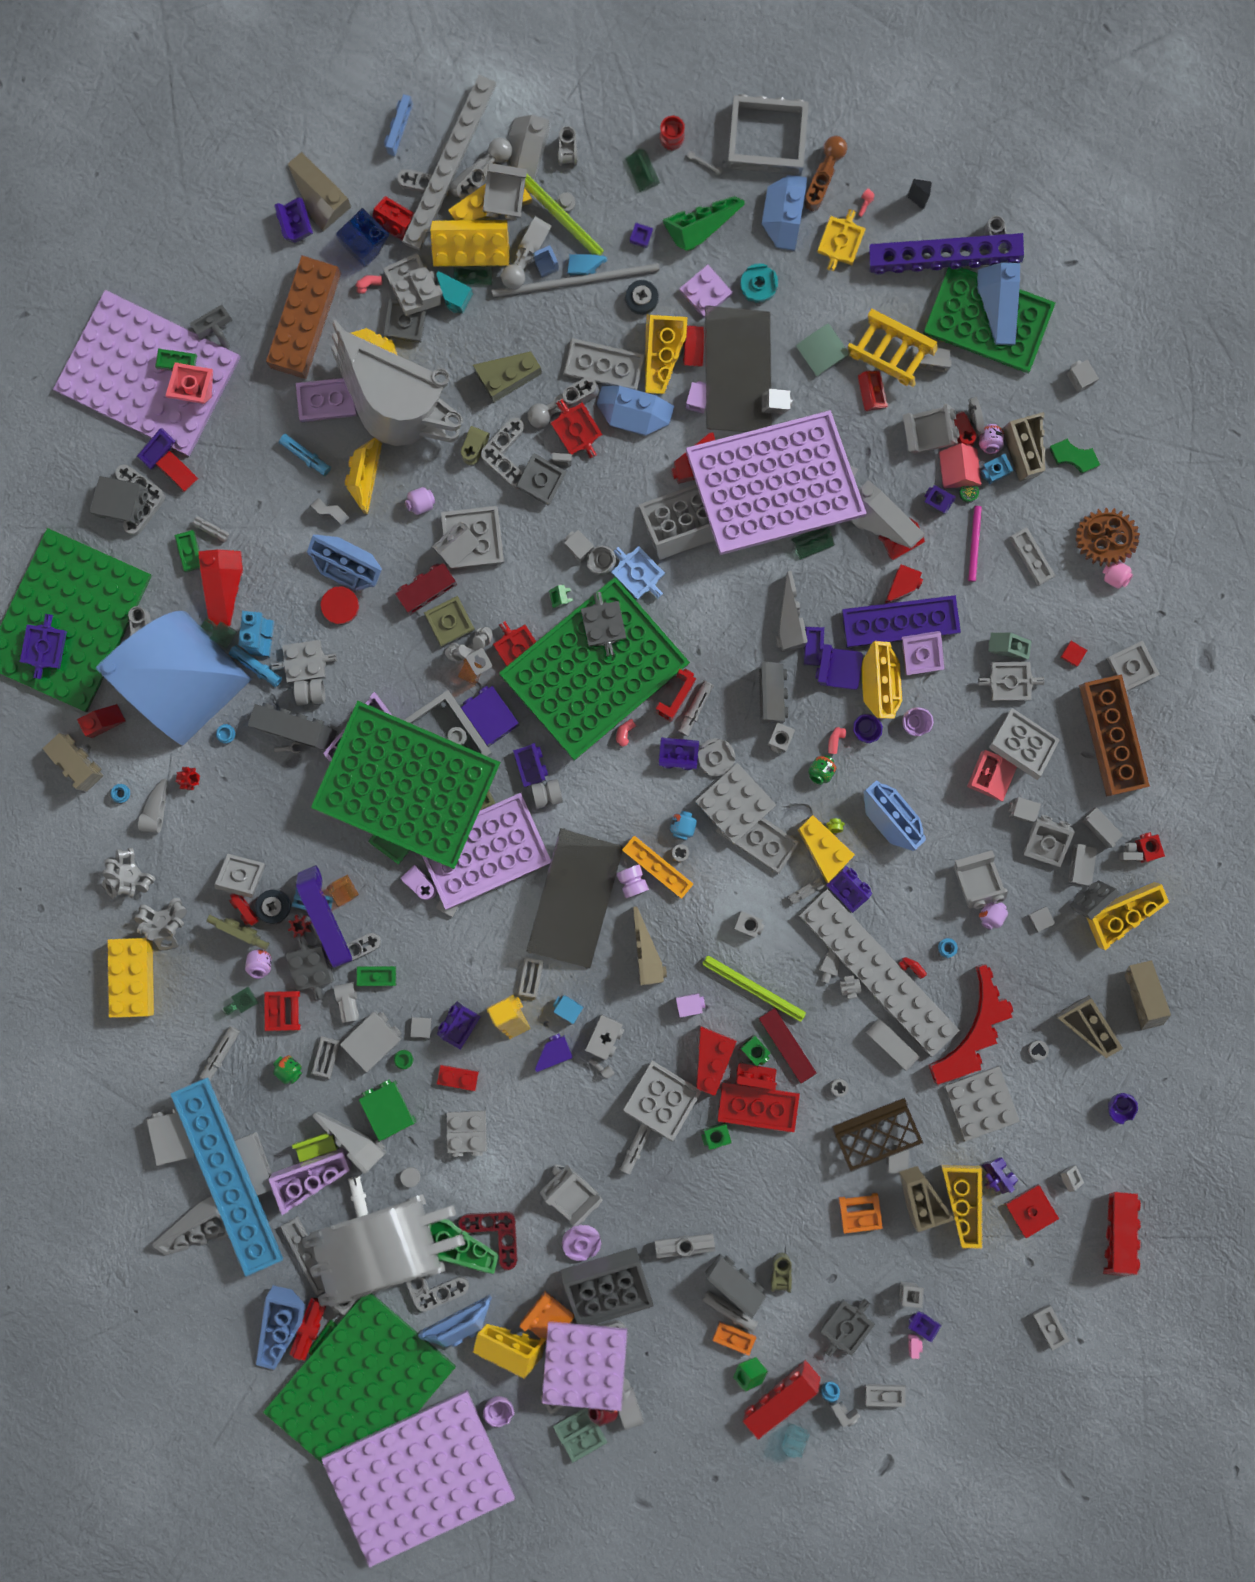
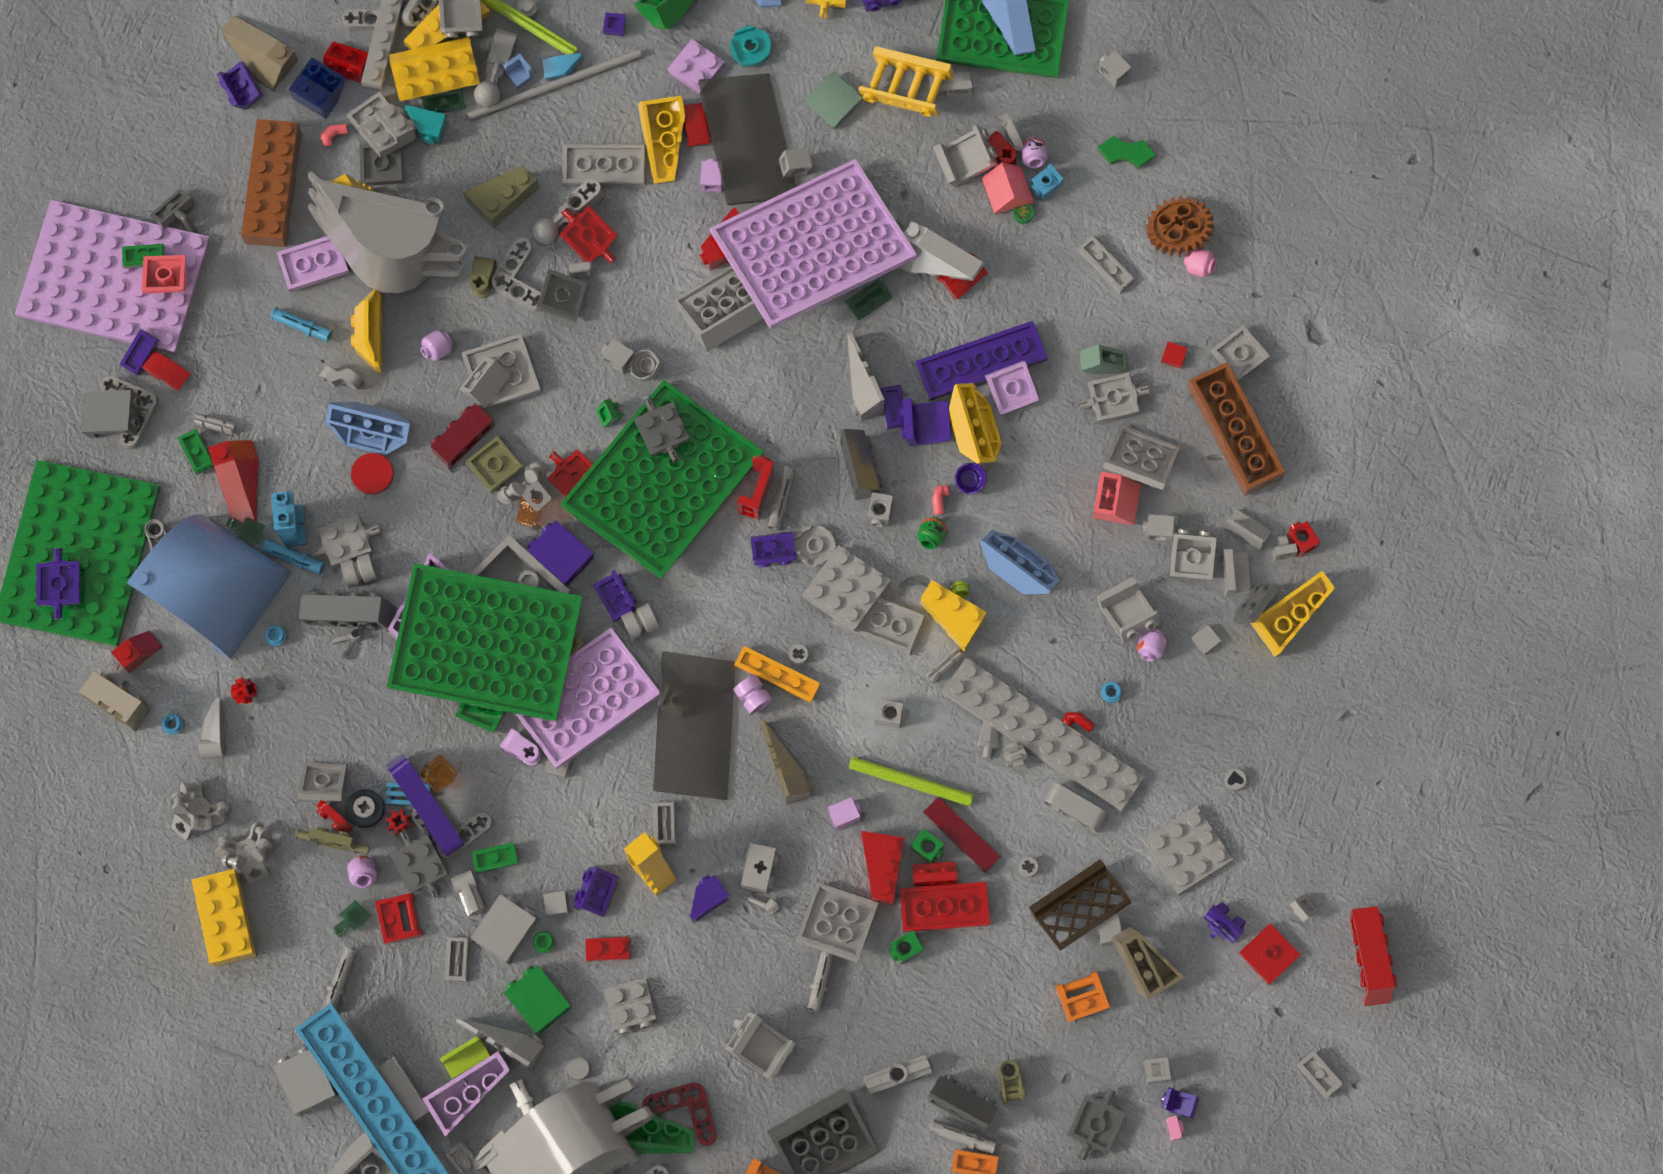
camera: 10 degrees left, 10 degrees down
green head [273,1055,302,1084] -> none
dark azure brick [553,995,584,1024] -> none
lavender tile [562,1225,601,1261] -> none
medium blue wedge [597,386,674,436] -> none
light blue plate [611,546,665,600] -> none
coral arm [615,719,636,747] -> none
black wheel [625,280,659,315] -> none
dark azure head [670,811,697,840] -> none
dark purple bracket [826,866,872,913] -> none
red slope [858,371,888,411] -> none
red slope [885,564,923,604] -> none
lavender hair [902,707,934,736] -> none
dark purple brick [924,485,956,514] -> none
red arch [928,964,1014,1085] -> none
yellow wedge [941,1165,982,1249] -> none
dark pink bar [968,506,982,582] -> none
dark tan wedge [1002,412,1045,482] -> none
dark tan wedge [1056,995,1123,1058] -> none
dark purple hair [1108,1093,1138,1124] -> none
dark tan wedge [1125,960,1171,1030] -> none

